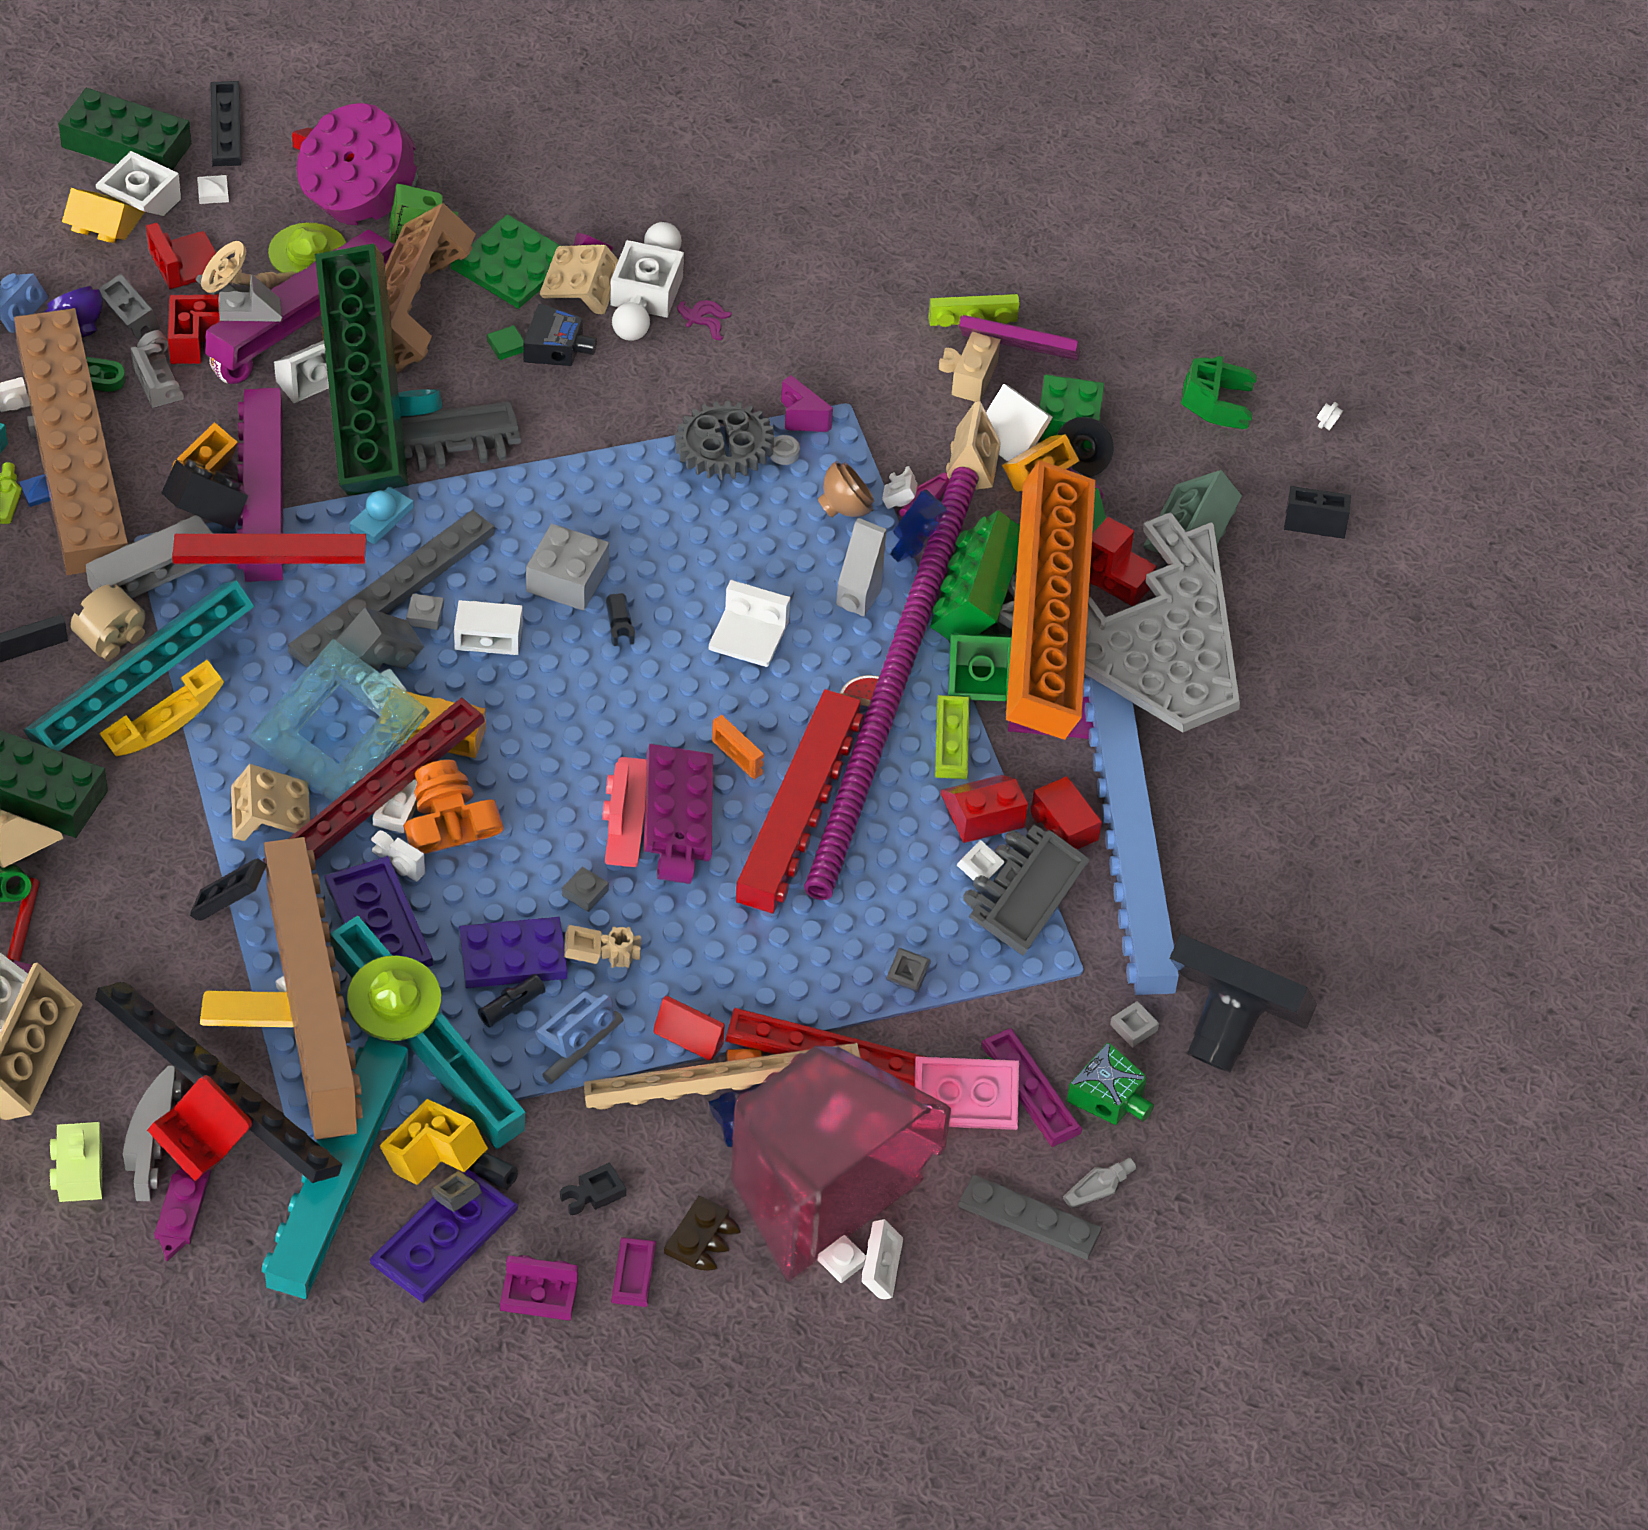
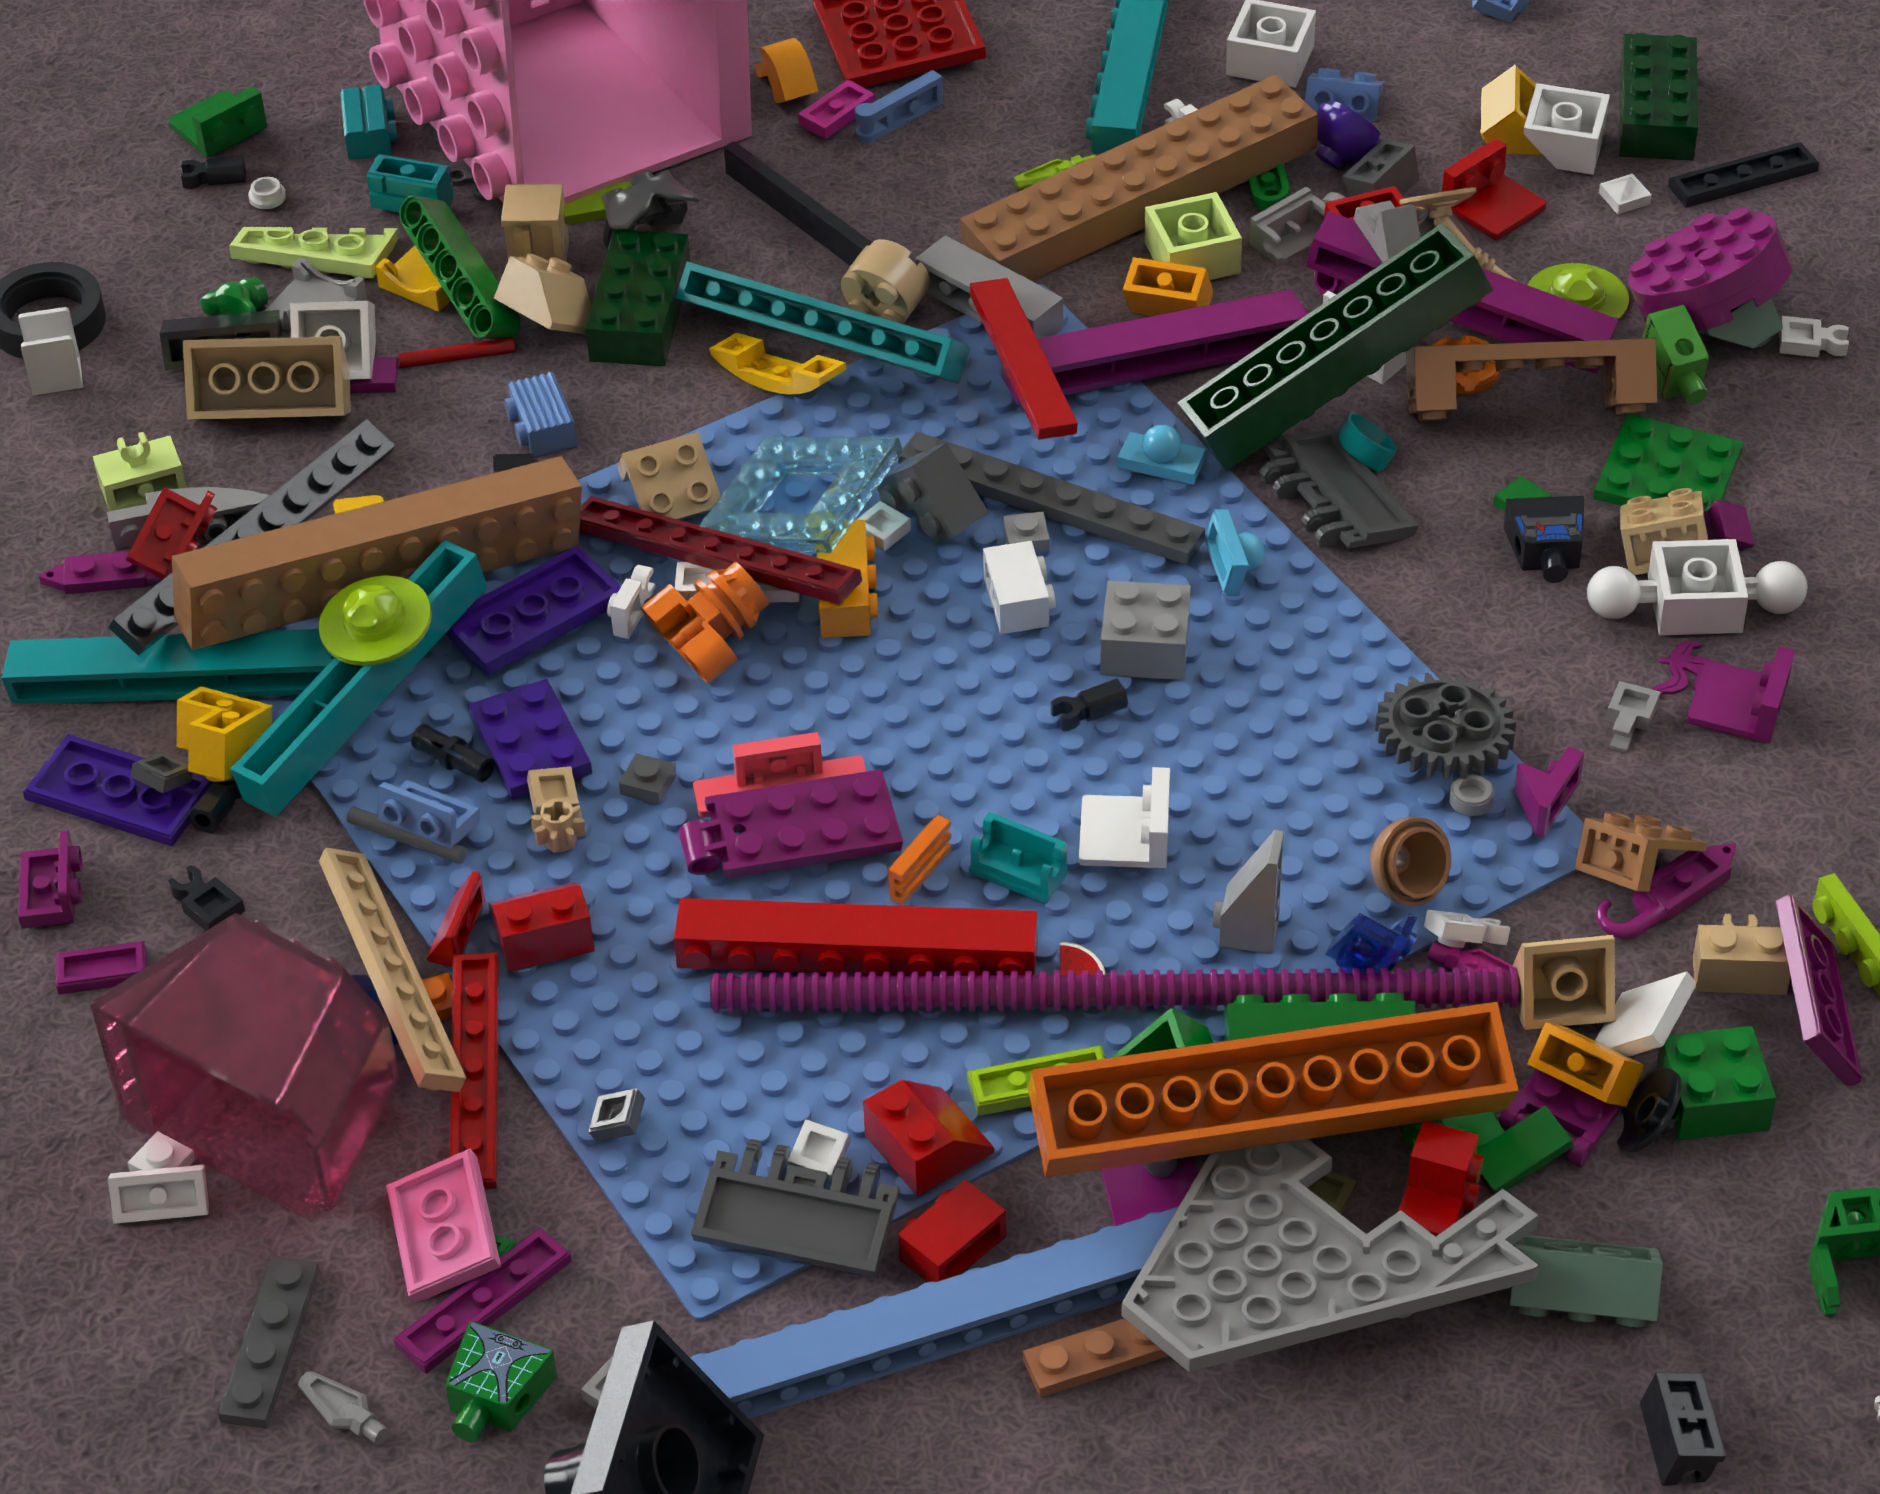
camera: 80 degrees right, 5 degrees down
black brick [161,459,248,530] -> none
none -> red slope [488,882,595,972]
none -> medium blue brick [504,371,578,457]
none -> teal hinge [969,812,1067,904]
none -> nougat plate [1022,1318,1169,1397]
none -> yellowish green brick [1144,192,1242,280]
none -> medium azure tile [1204,509,1265,596]
none -> medium nougat bracket [1574,812,1707,892]
none -> magenta plate [1596,843,1736,939]
none -> light grey plate [1606,681,1661,753]
none -> magenta bracket [1687,646,1795,744]
none -> white plate [1779,316,1849,357]

